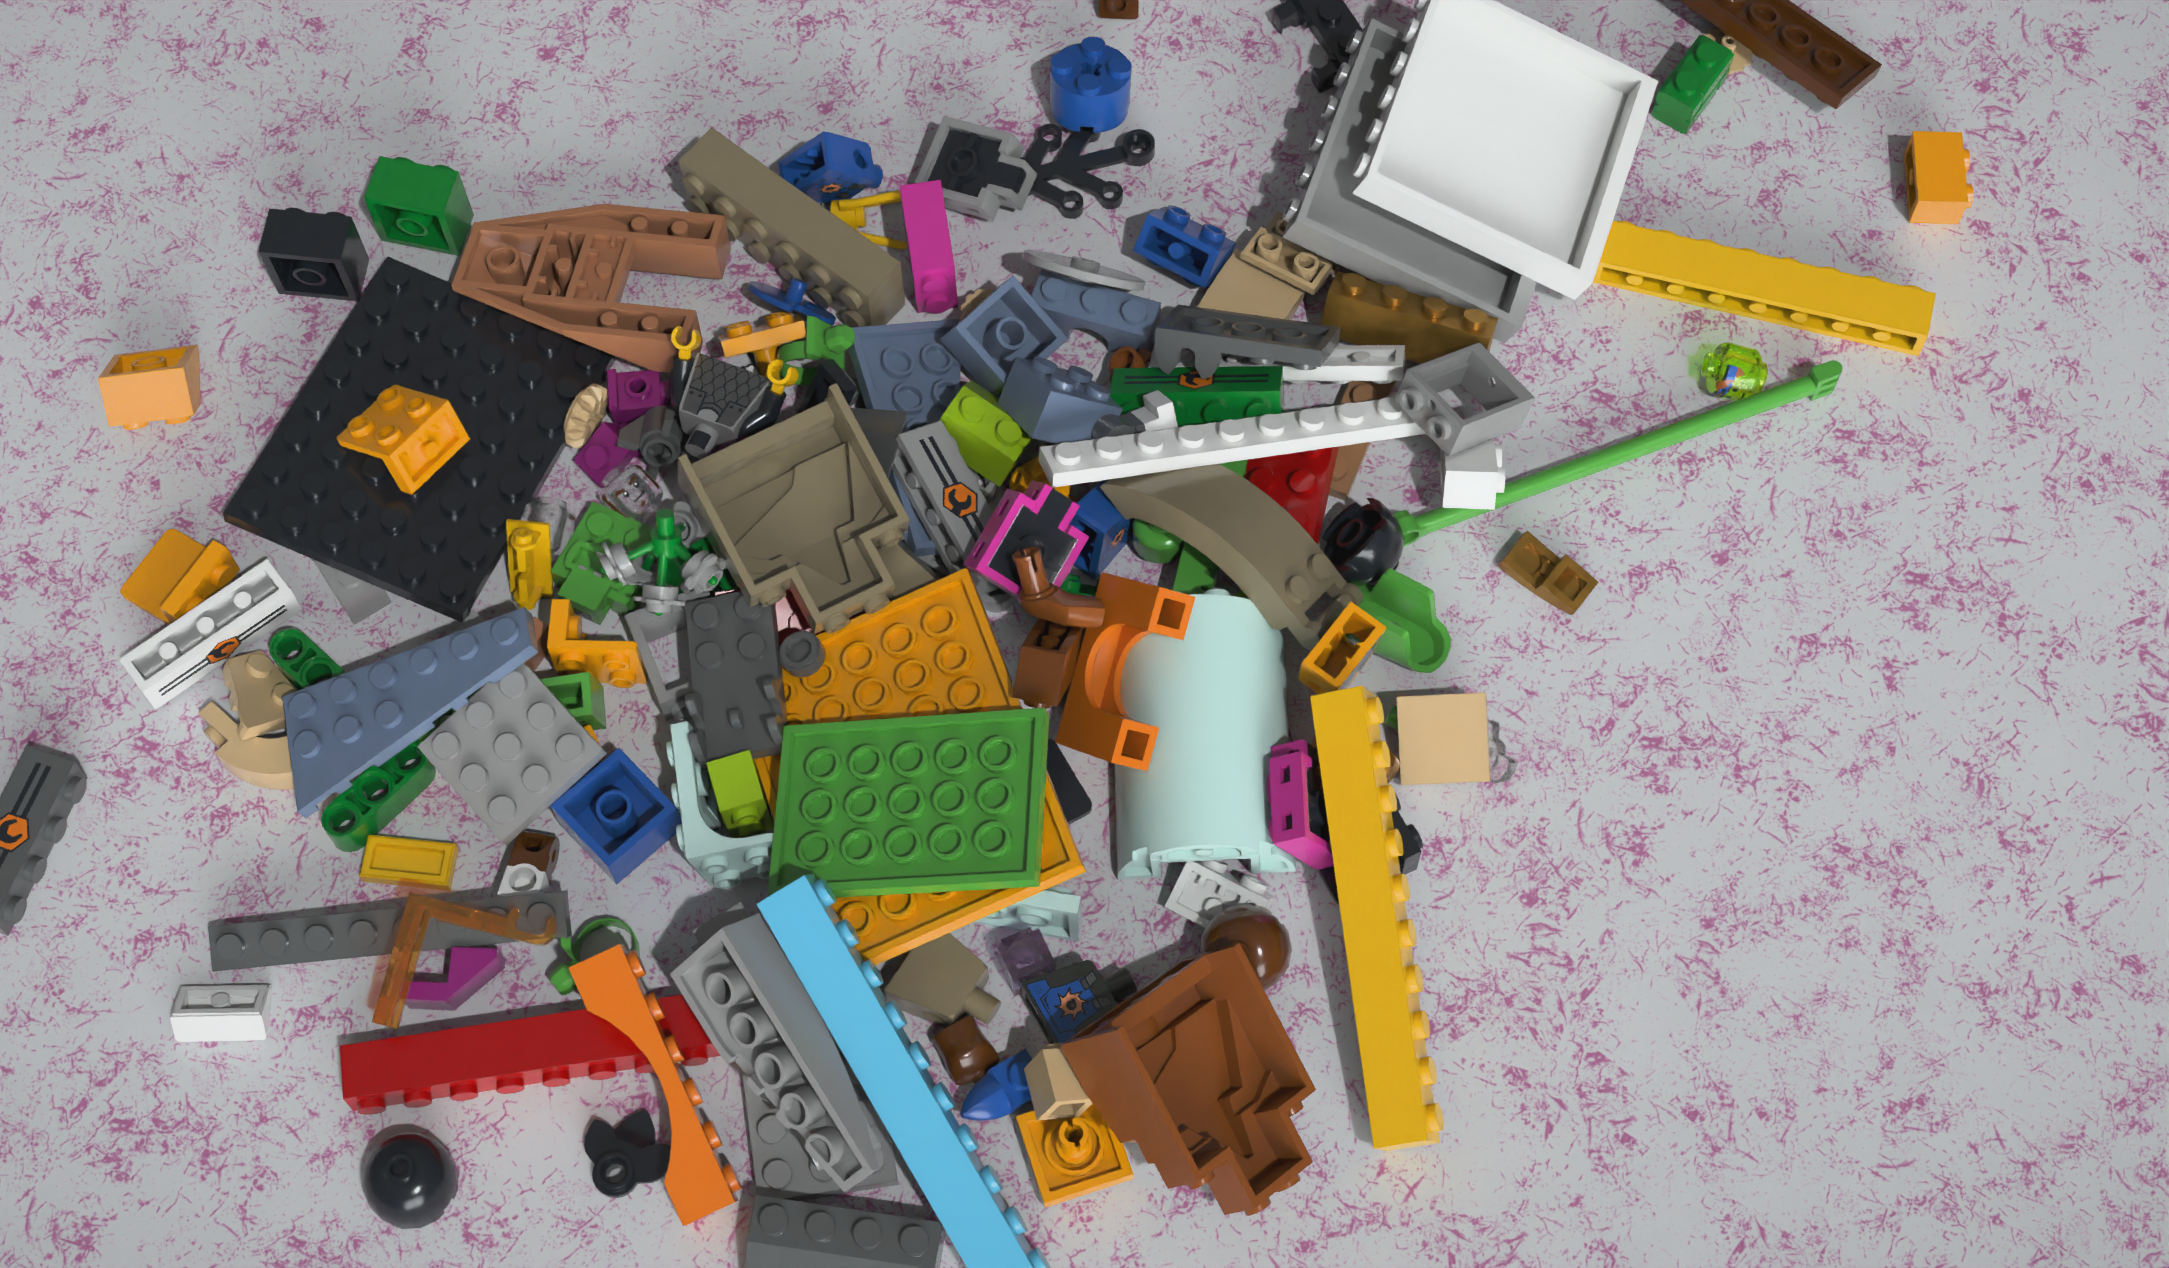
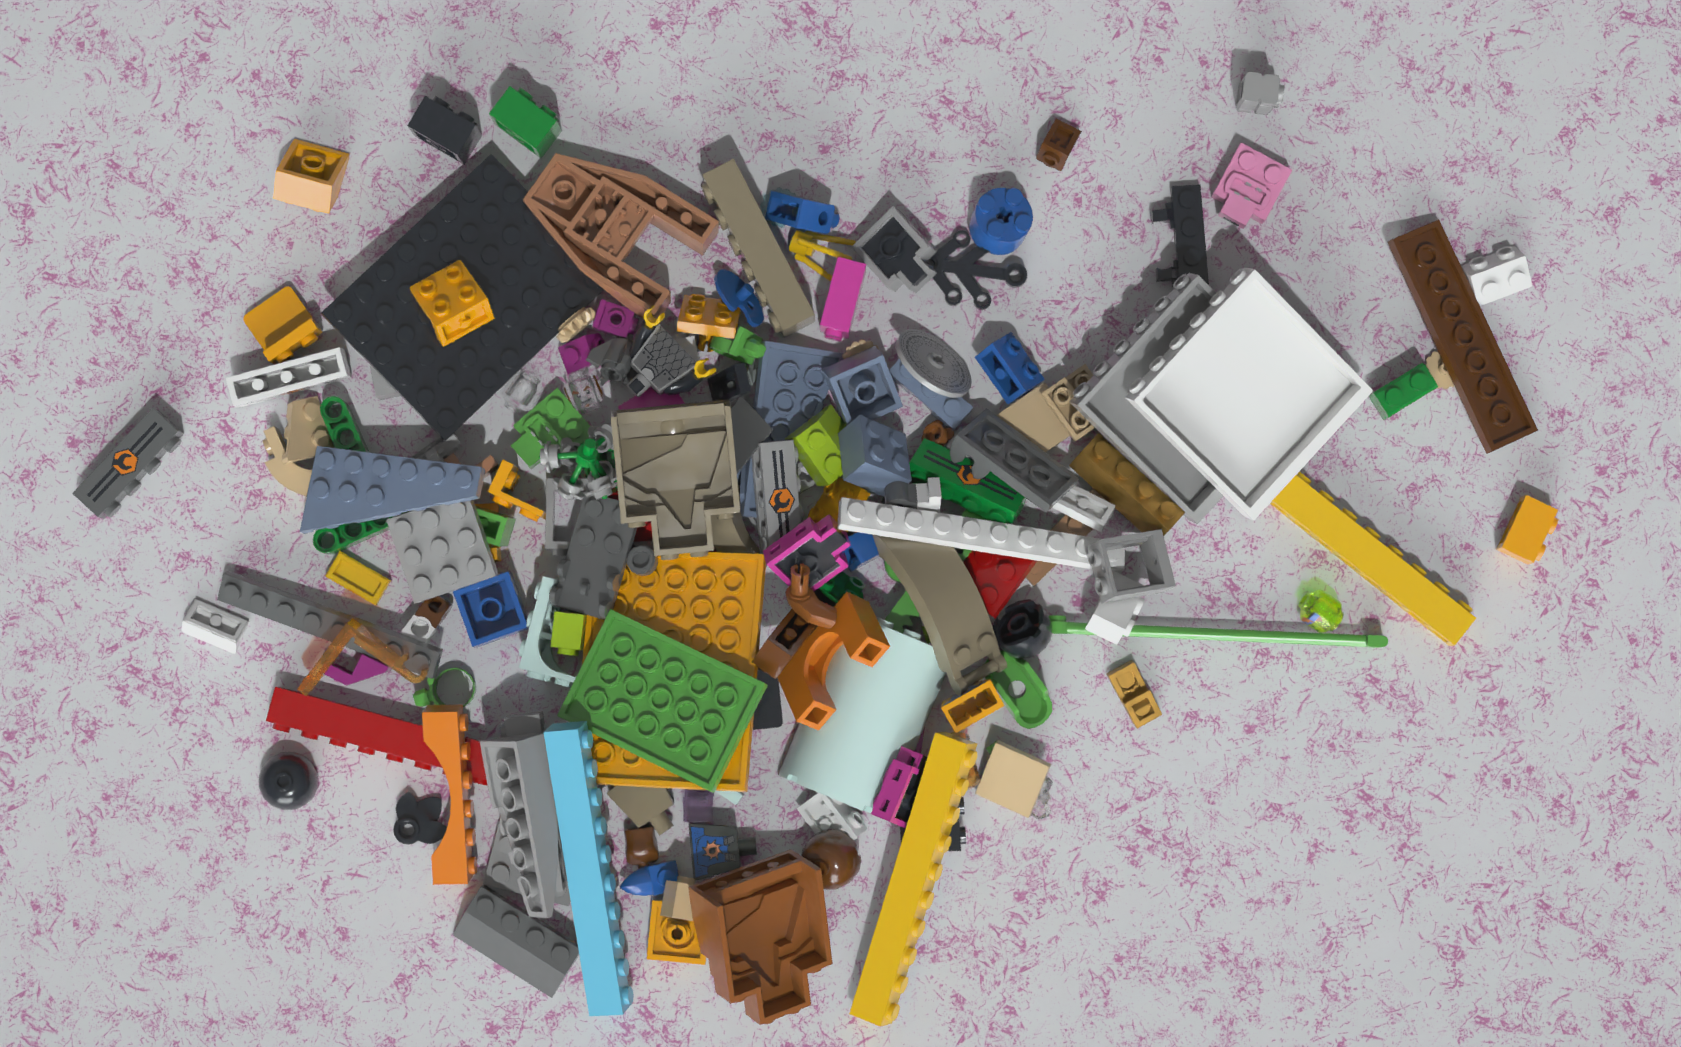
camera: 25 degrees right, 20 degrees up
yellow hinge [506,519,554,610] -> none

